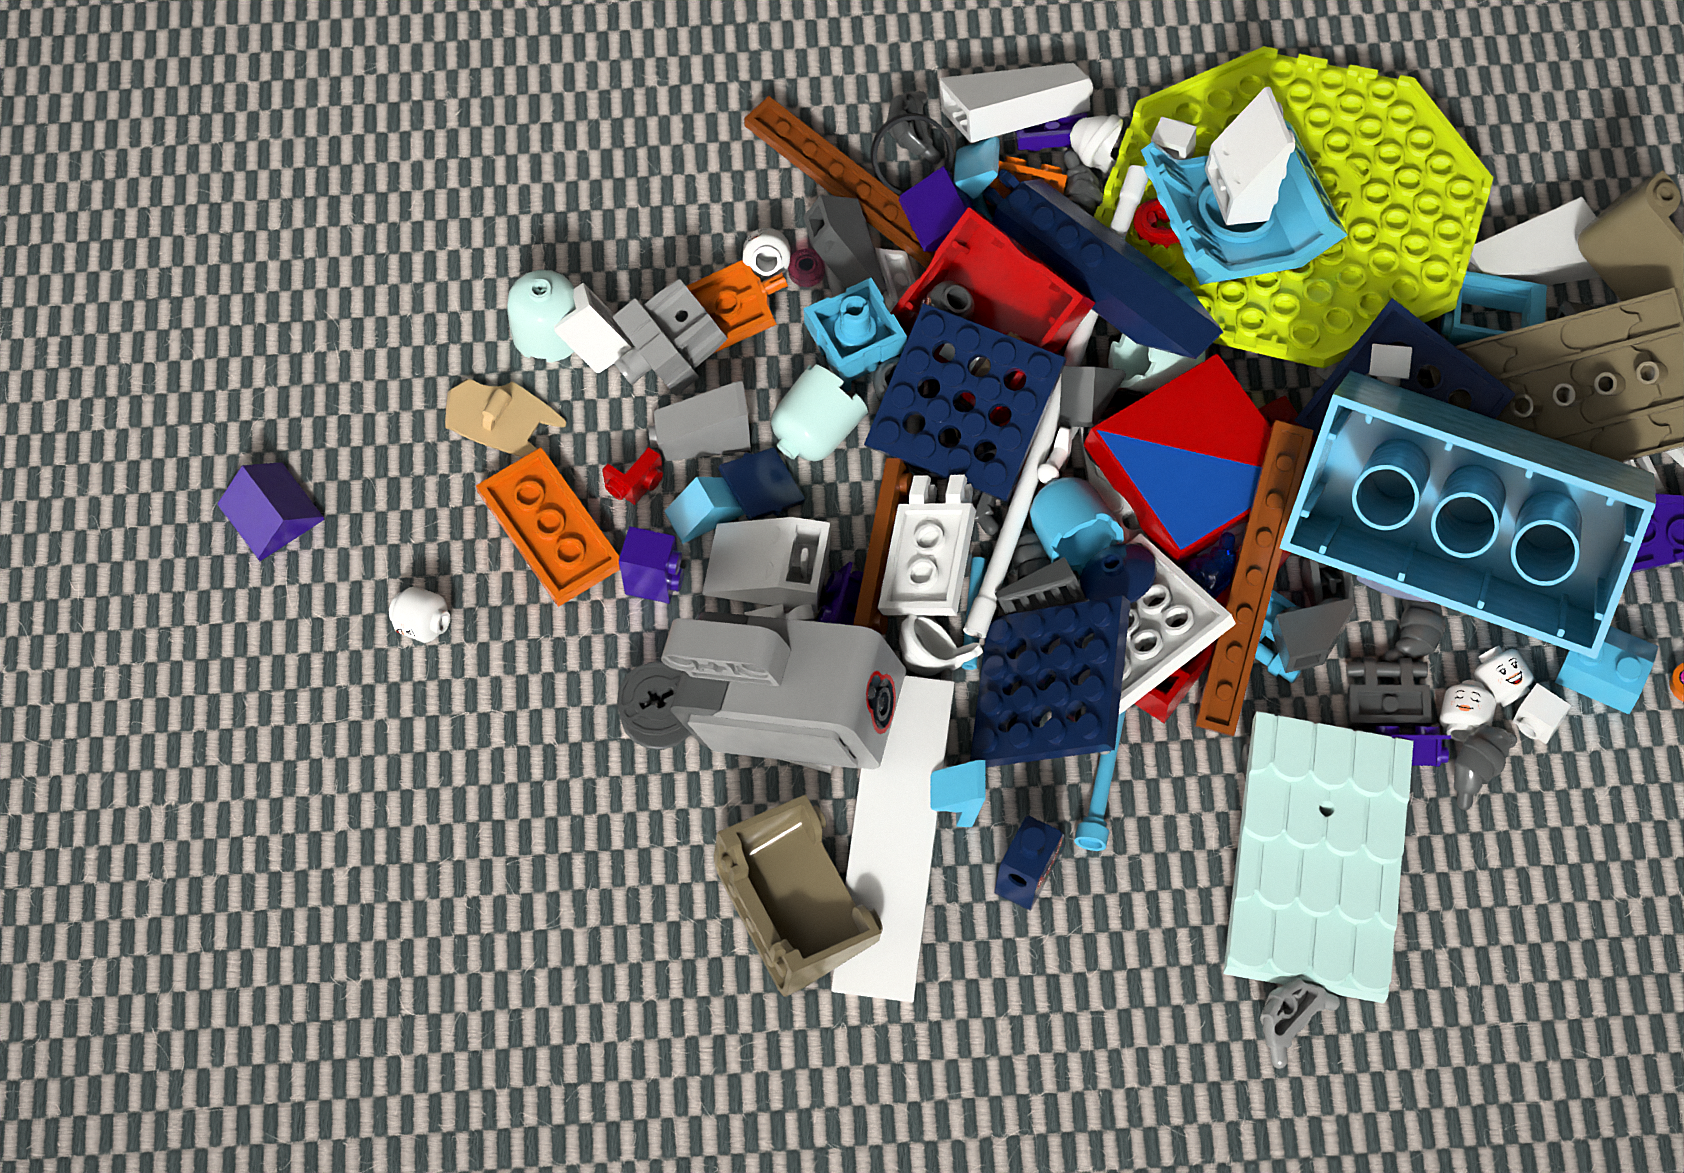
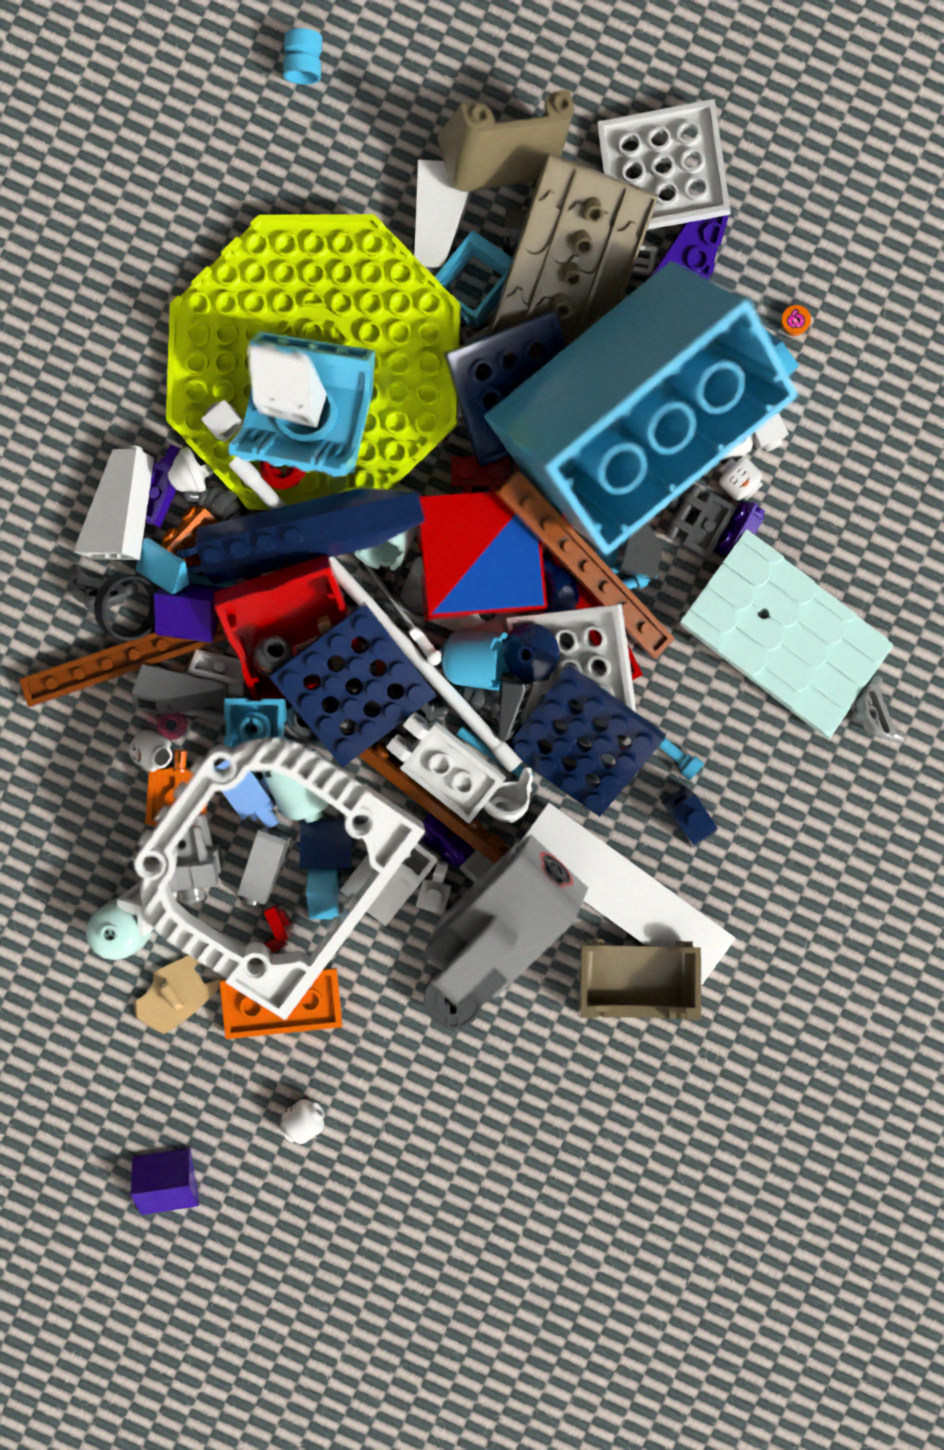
camera: 65 degrees left, 25 degrees up
dark purple brick [619,526,684,604] -> none
medium azure slope [930,760,986,827] -> none
dark grey slope [1059,366,1126,428] -> none
white plate [1369,344,1412,386] -> none
dark grey piece [1454,724,1517,810] -> none
none -> white arch [135,737,425,1020]
none -> light blue hinge [216,759,279,830]
none -> medium azure wheel [283,28,323,85]

